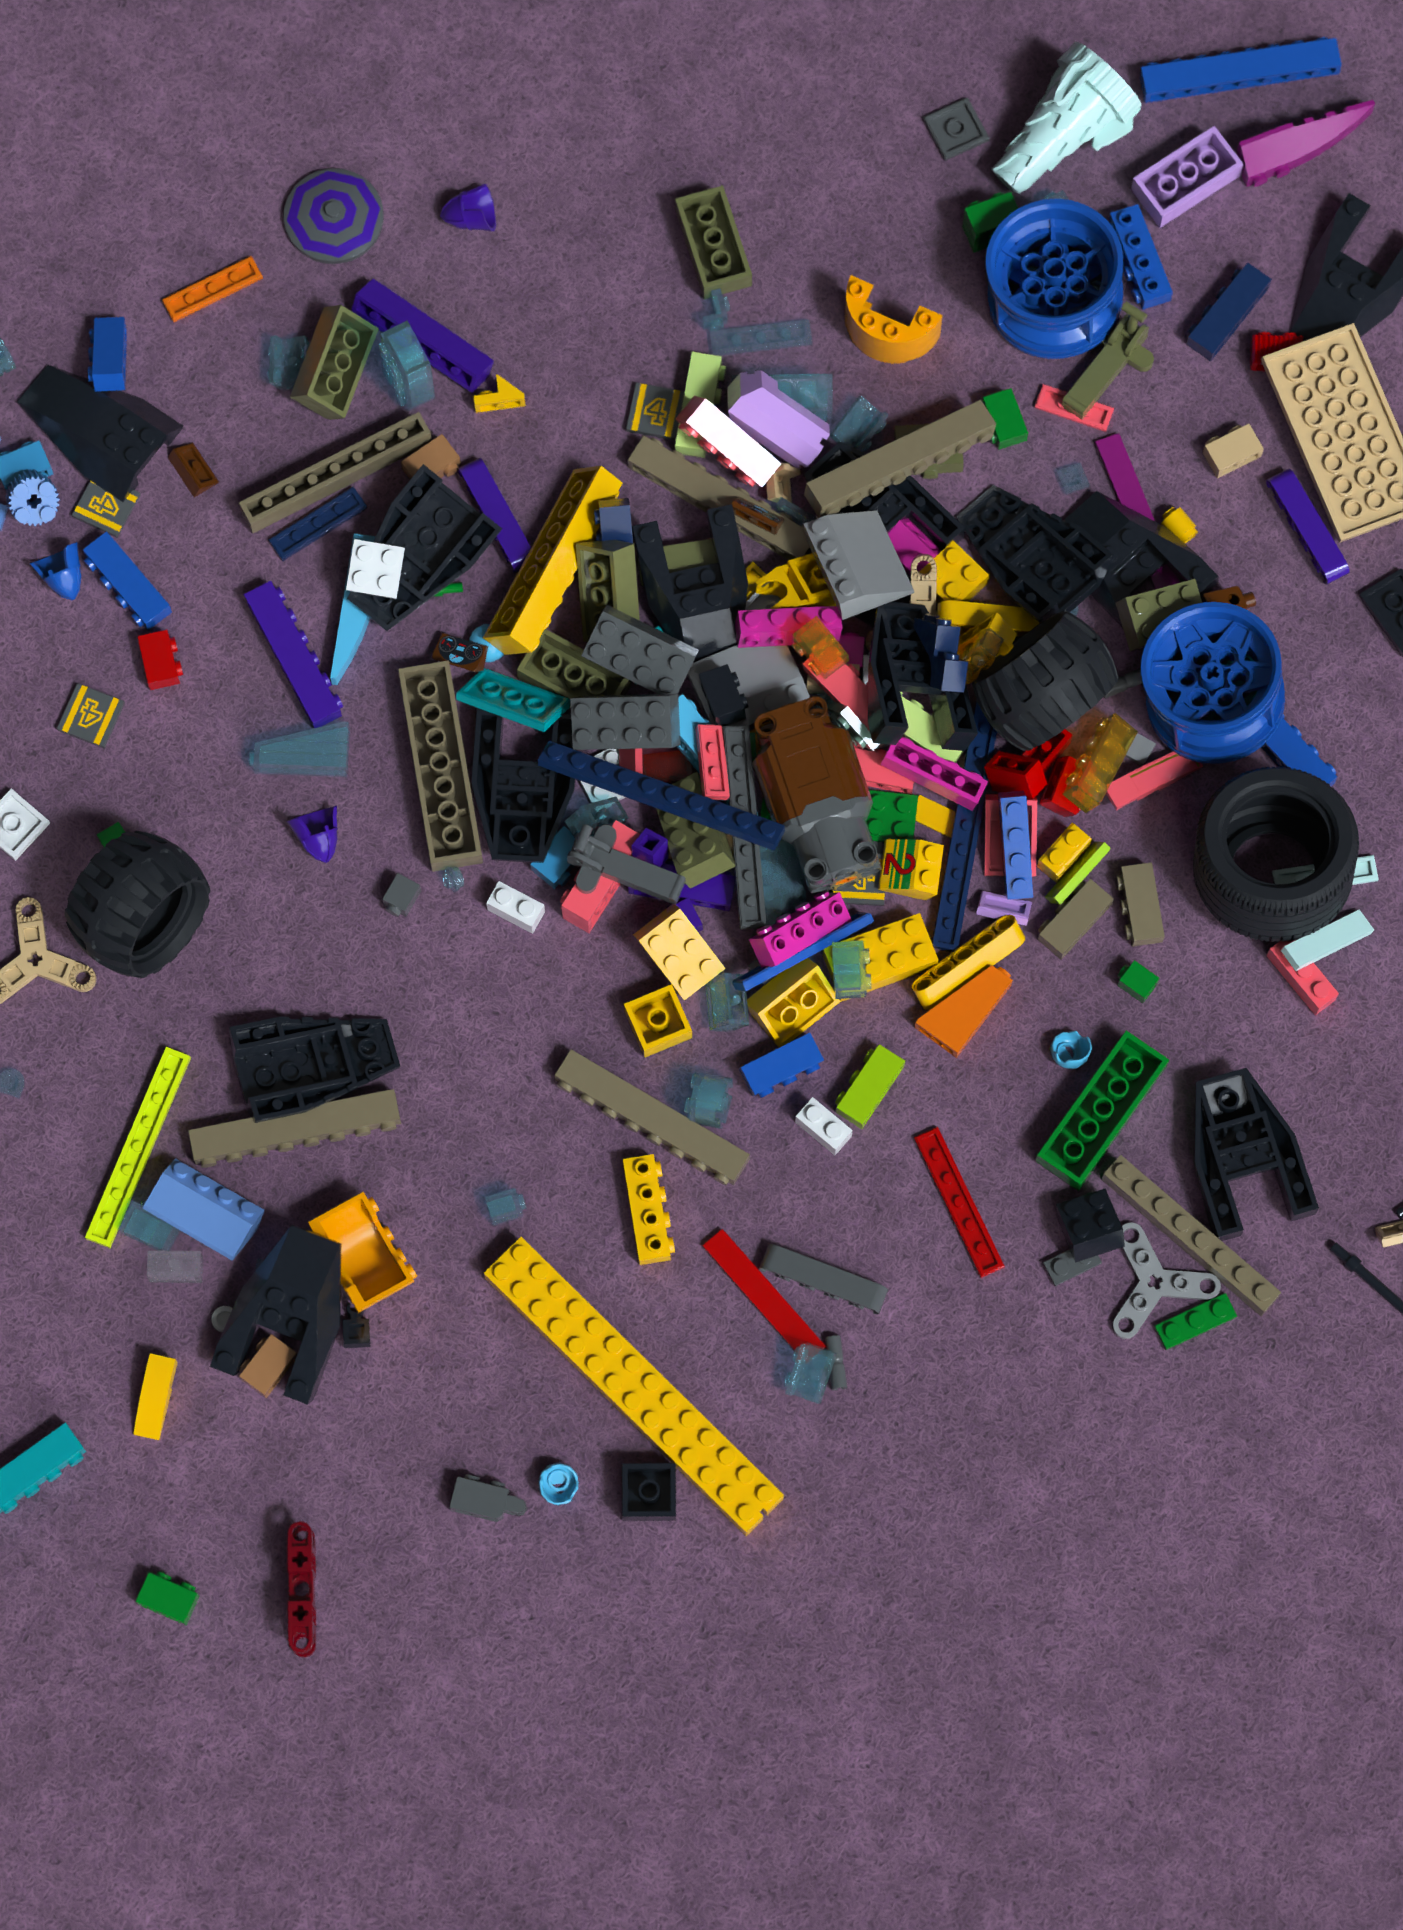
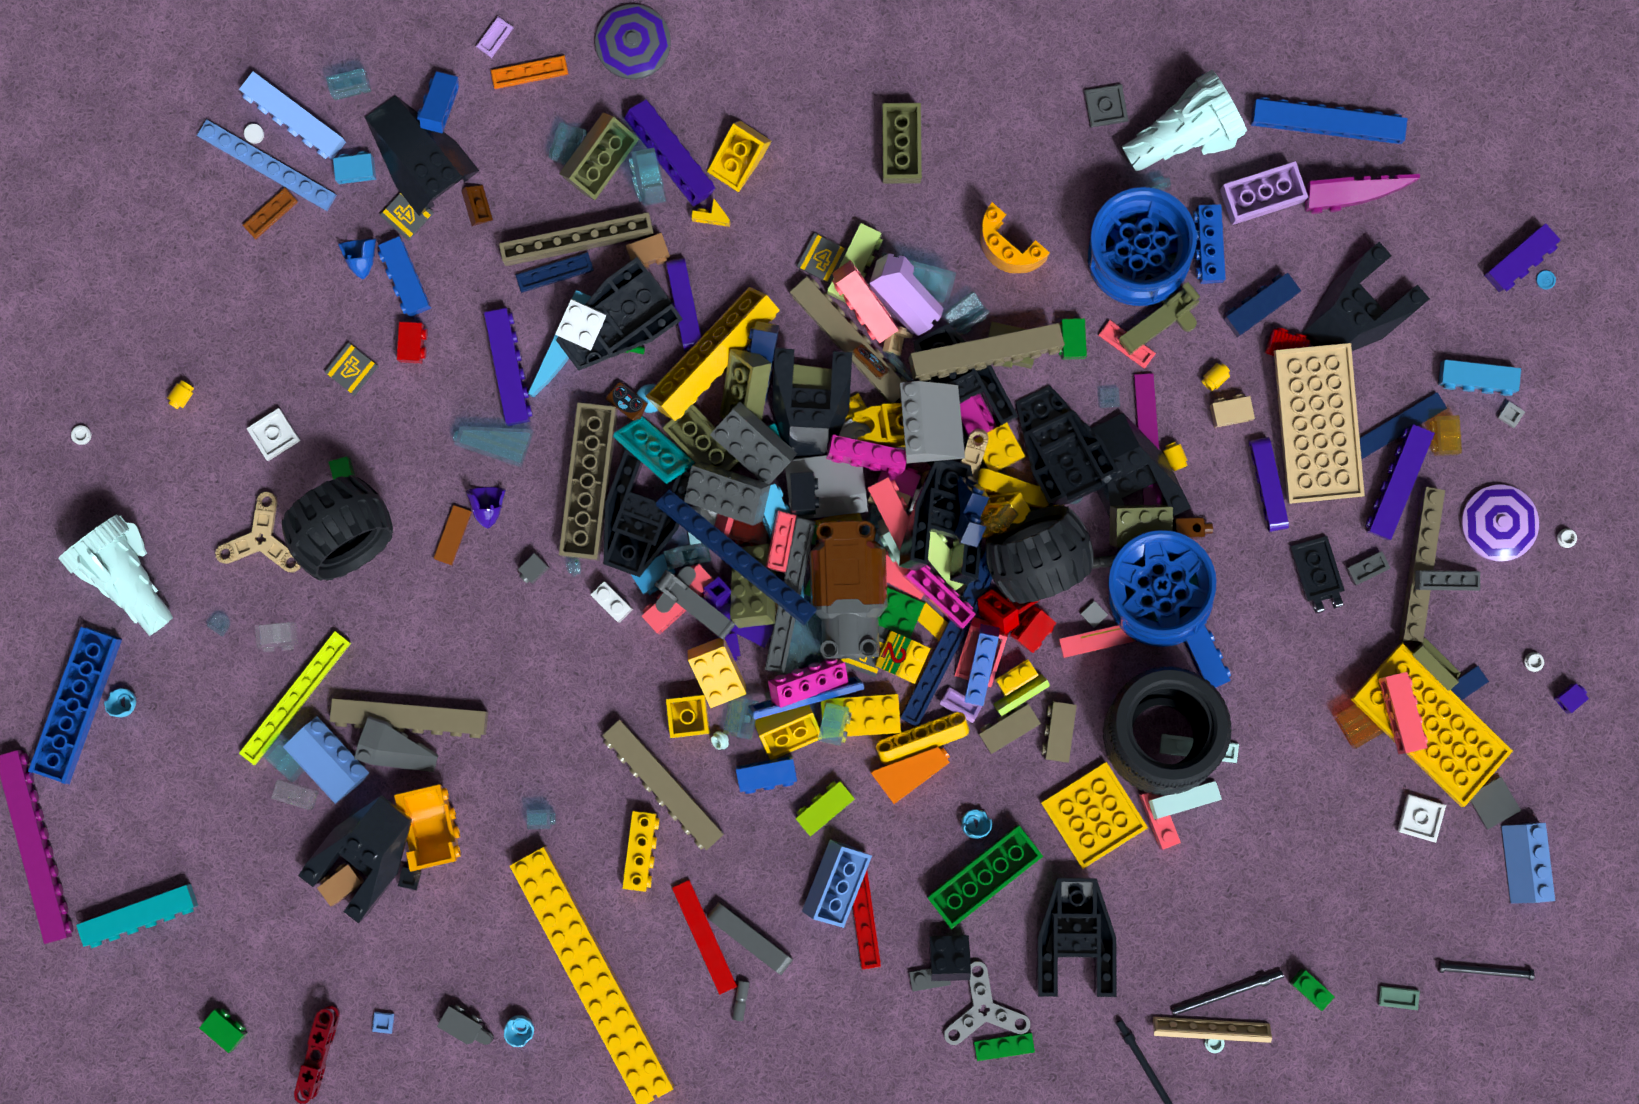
camera: 20 degrees right, 10 degrees up
brick [5,470,59,526] -> none
yellow slope [133,1353,178,1440] -> none
white tile [212,1306,233,1333] -> none
black wedge [229,1017,400,1123] -> none
dark purple helmet [440,184,496,231] -> none
black brick [622,1463,676,1521] -> none
clear light blue brick [684,1072,733,1129] -> none
clear light blue bracket [702,288,730,331] -> none
clear light blue tile [710,320,812,356] -> none
clear light blue bracket [784,1343,837,1404] -> none
clear yellow brick [792,616,849,679] -> none
white brick [795,1097,853,1155] -> none
green brick [962,192,1018,253] -> none
clear yellow brick [1063,713,1138,813] -> none
dark tan brick [1102,1155,1281,1317] -> none
green brick [1117,960,1160,1004] -> none
none -> clear brick [255,622,299,652]
none -> dark grey wedge [354,716,439,772]
none -> medium blue tile [372,1012,394,1034]
none -> dark orange tile [434,505,472,566]
none -> lavender tile [476,17,513,58]
none -> yellow slope [707,121,772,192]
none -> light aqua plate [711,731,729,750]
none -> medium blue slope [802,839,872,928]
none -> yellow plate [1041,762,1148,869]
none -> yellow brick [1202,363,1230,391]

